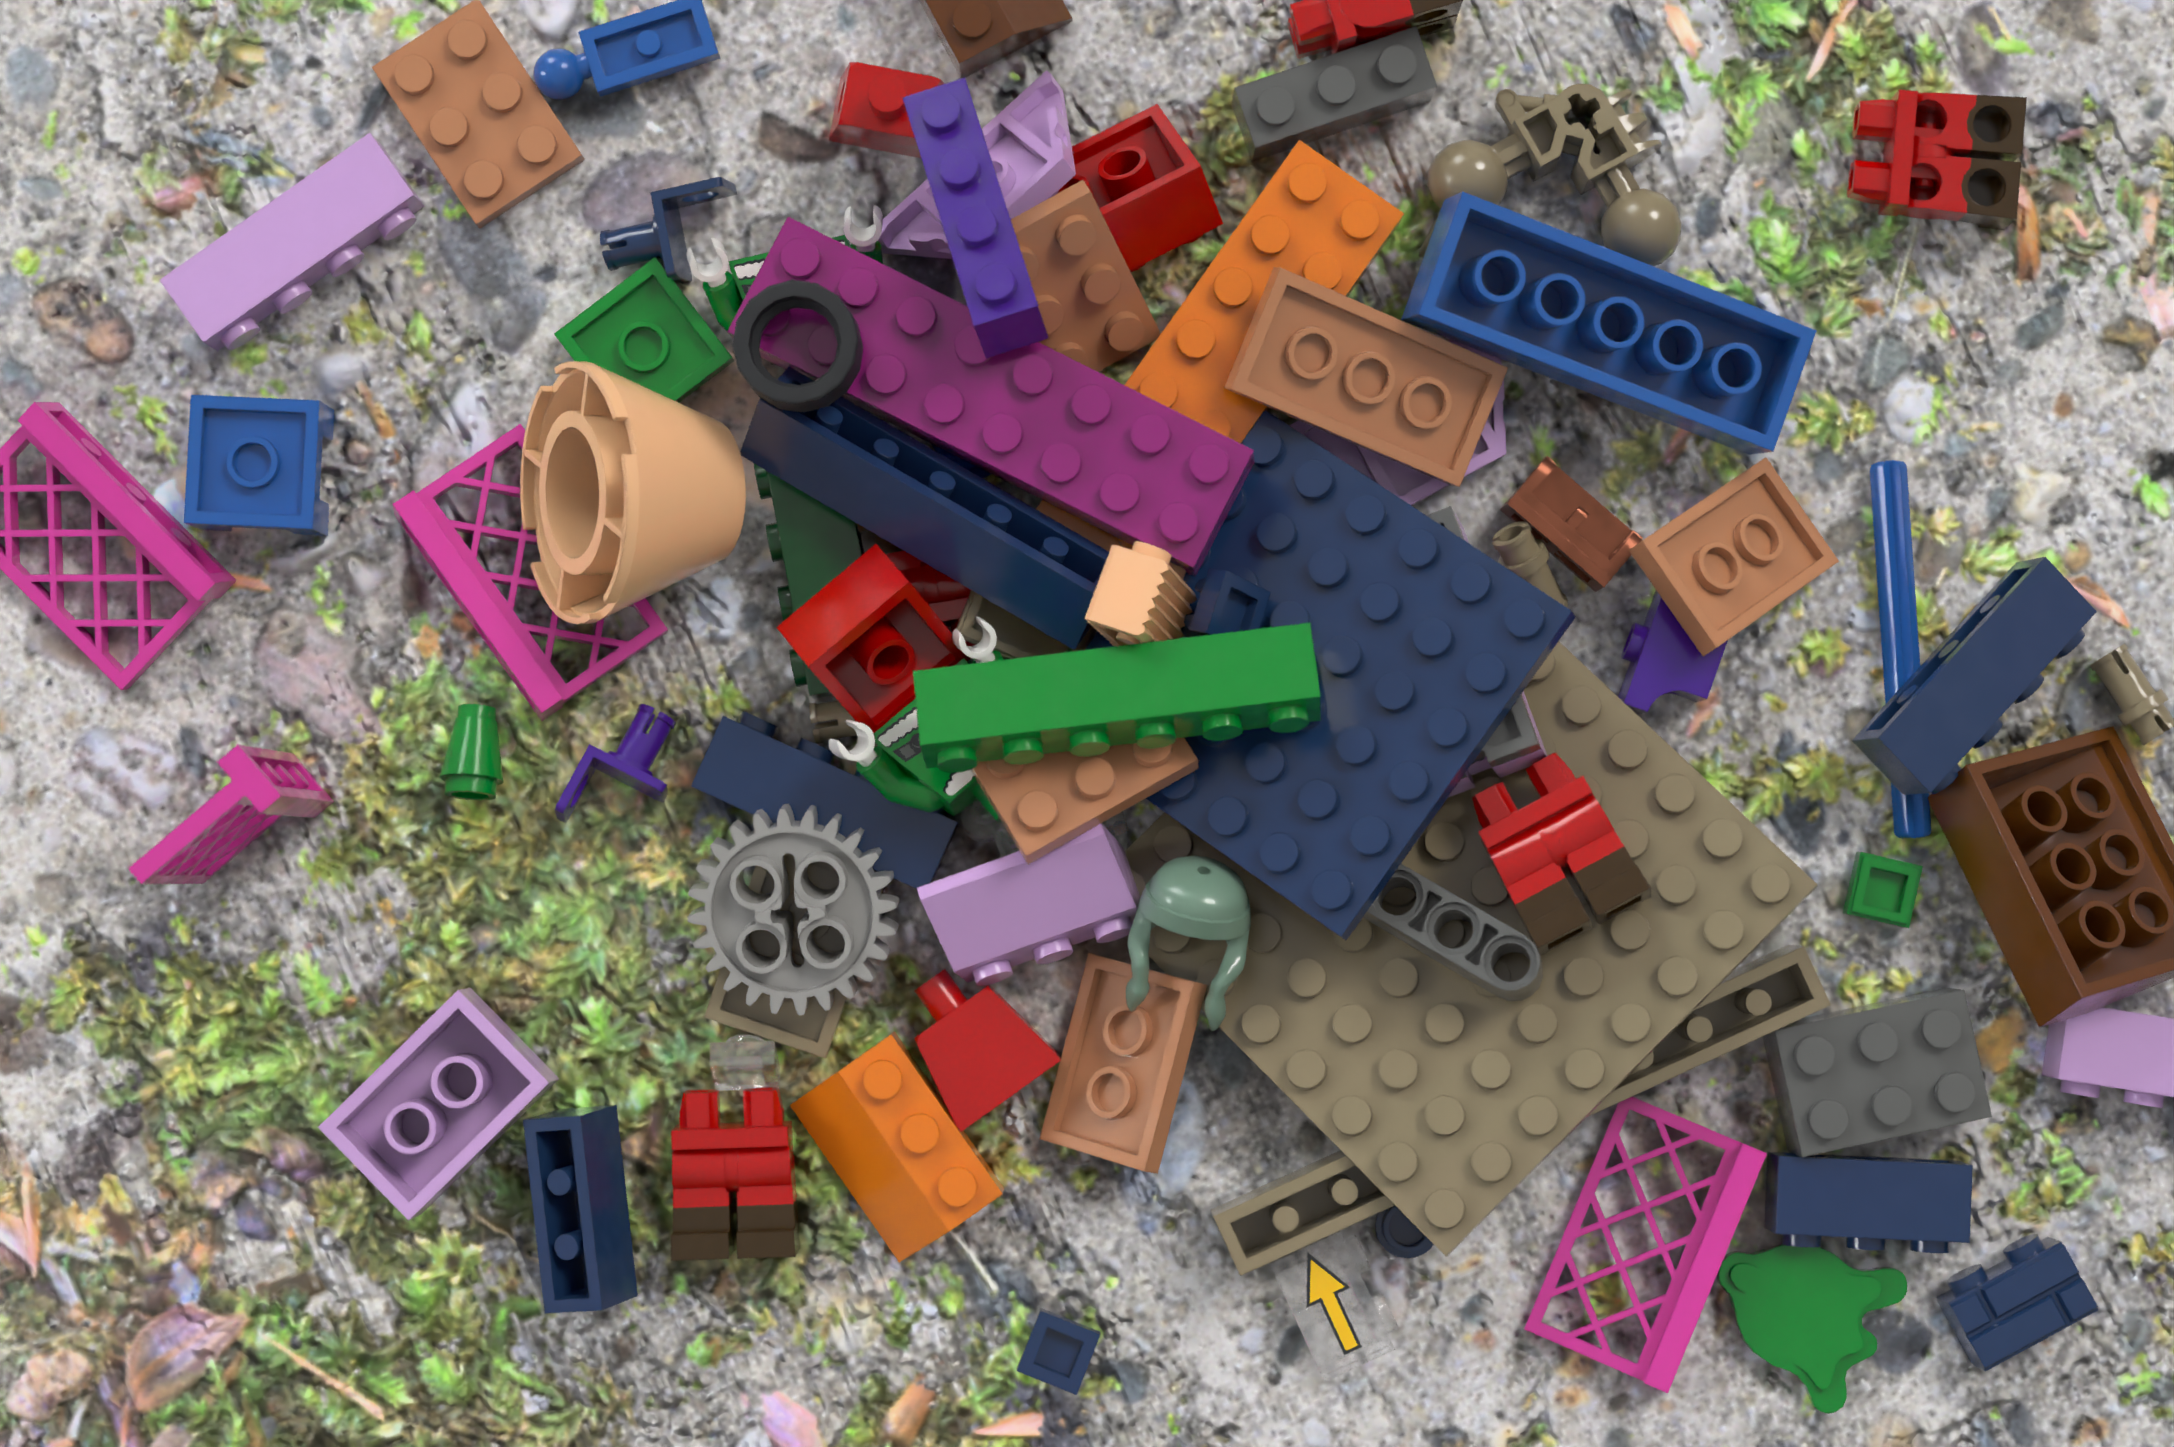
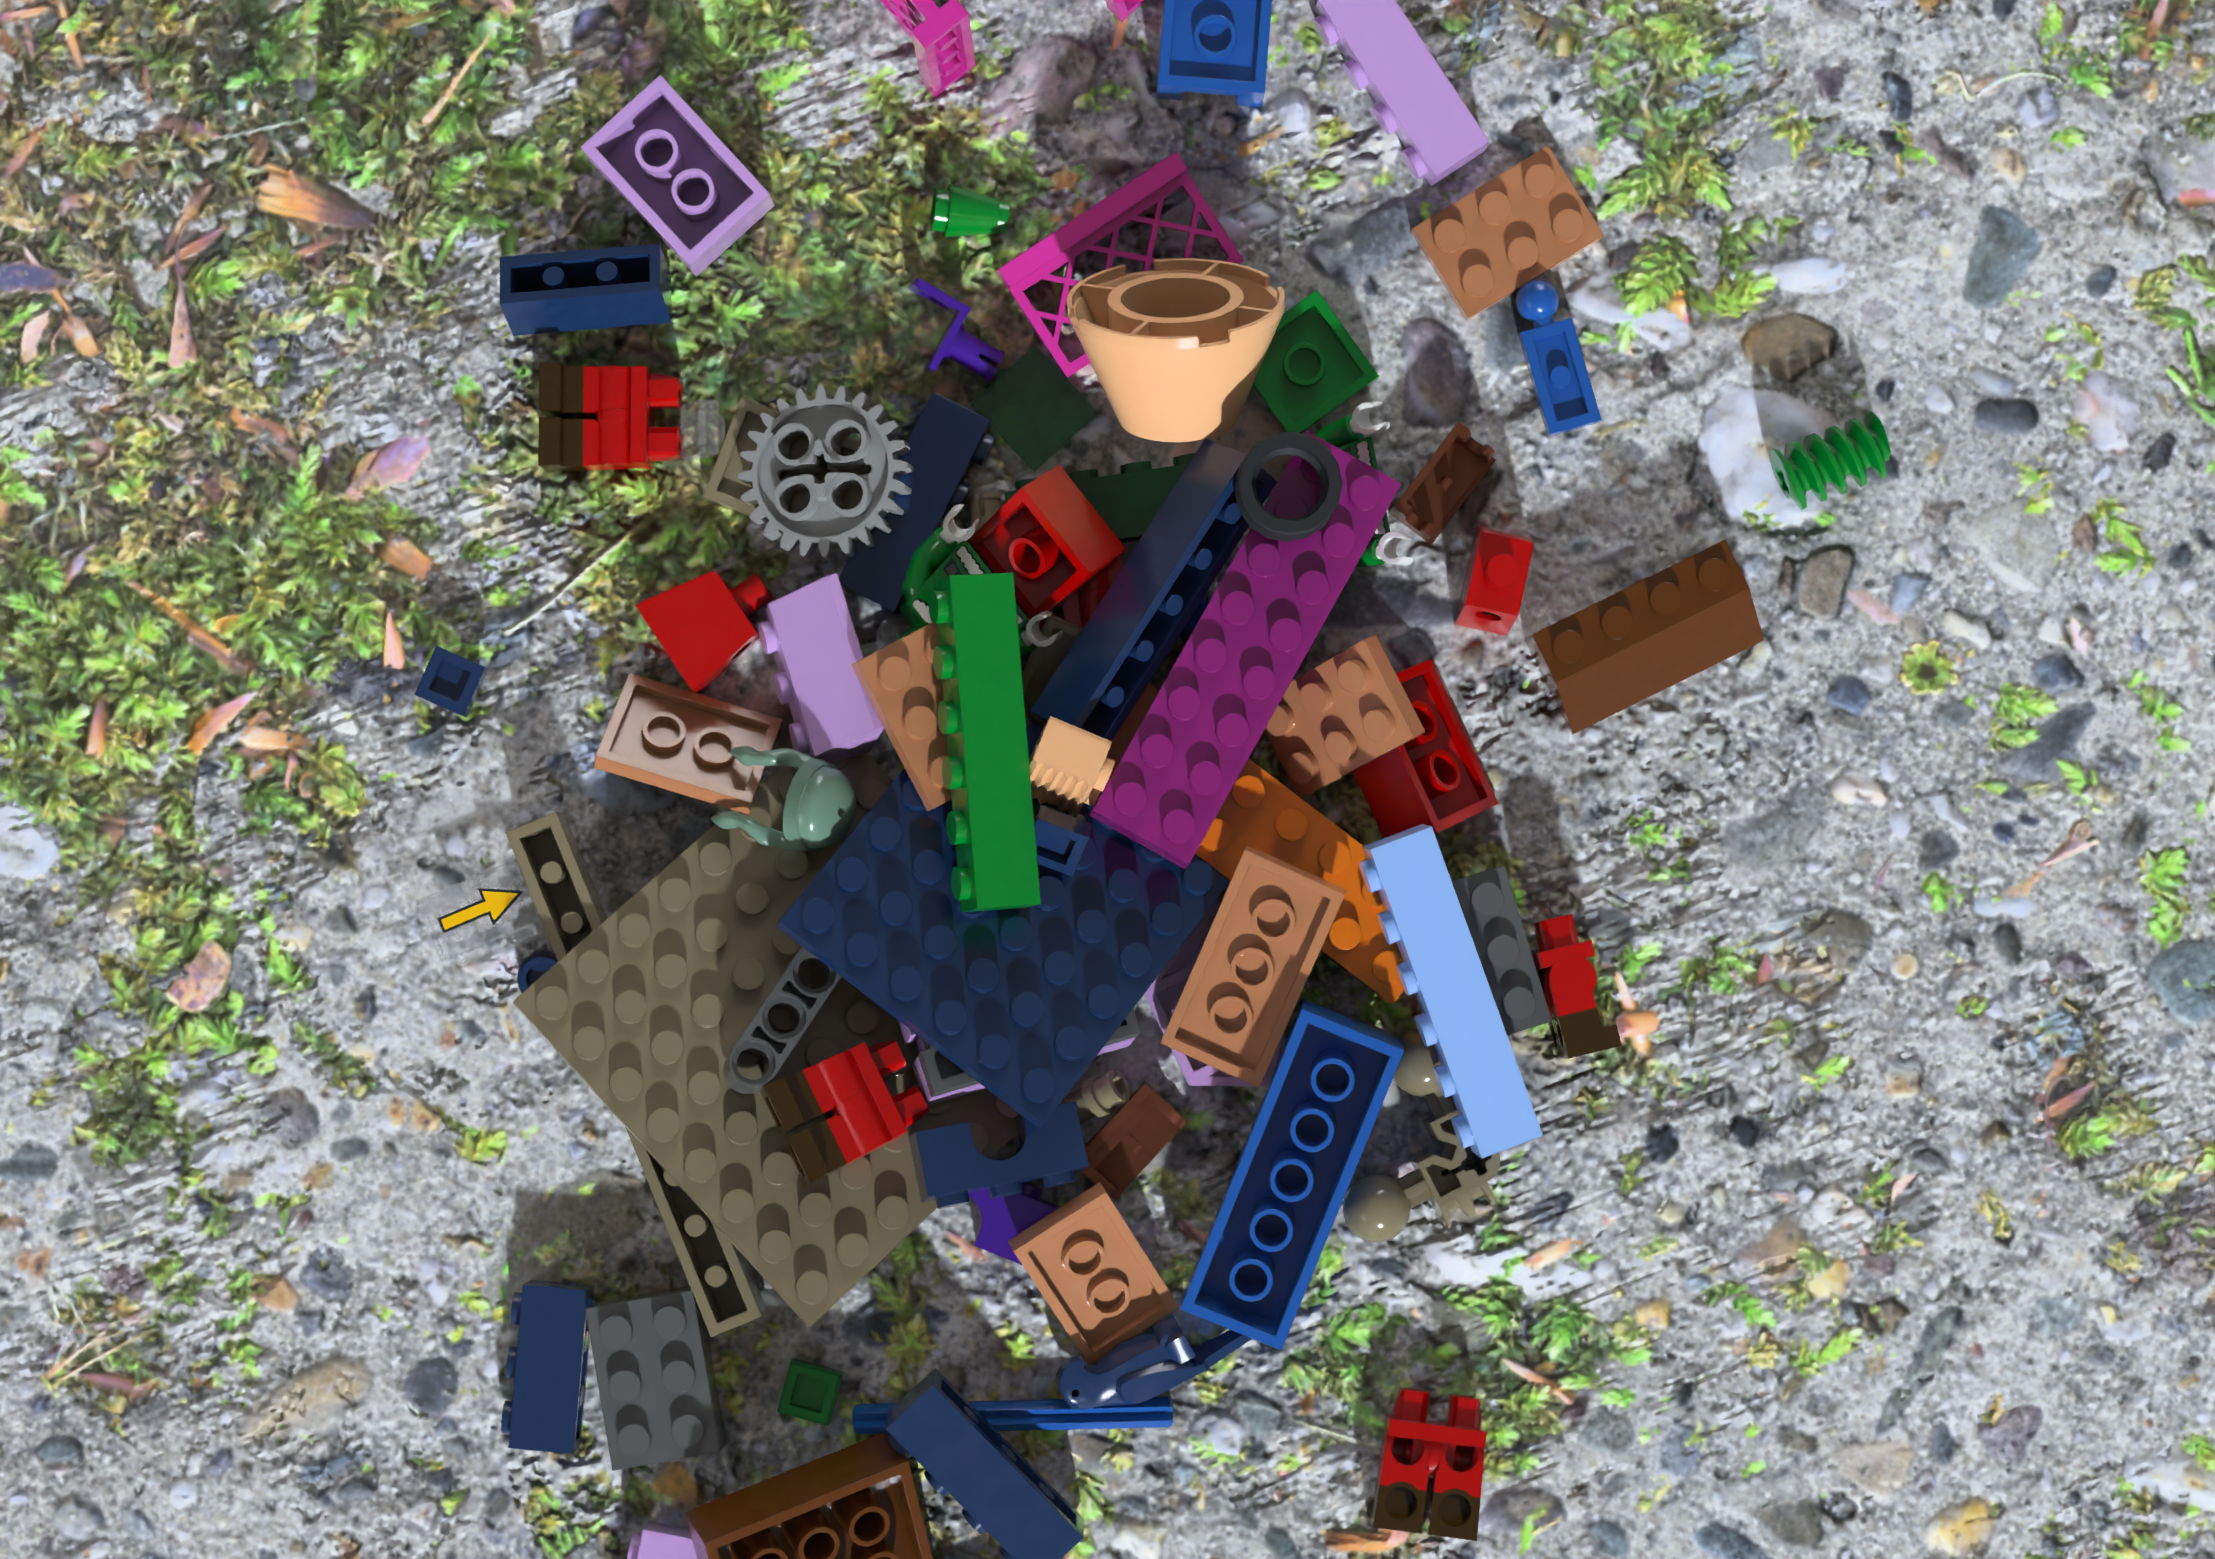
camera: 95 degrees right, 0 degrees up
dark blue bracket [600,177,737,283] -> none
orange slope [790,1031,1004,1262] -> none
lavender wing [878,70,1076,259] -> none
dark purple brick [903,77,1049,358] -> none
dark pink fence [1524,1097,1767,1393] -> none
green tile [1716,1244,1907,1414] -> none
dark blue brick [1936,1234,2098,1372] -> none
none -> dark blue arch [909,1101,1089,1209]
none -> clear green piece [971,345,1098,473]
none -> dark blue animal [1056,1314,1252,1410]
none -> light blue brick [1359,824,1543,1159]
none -> copper hinge [1389,421,1496,545]

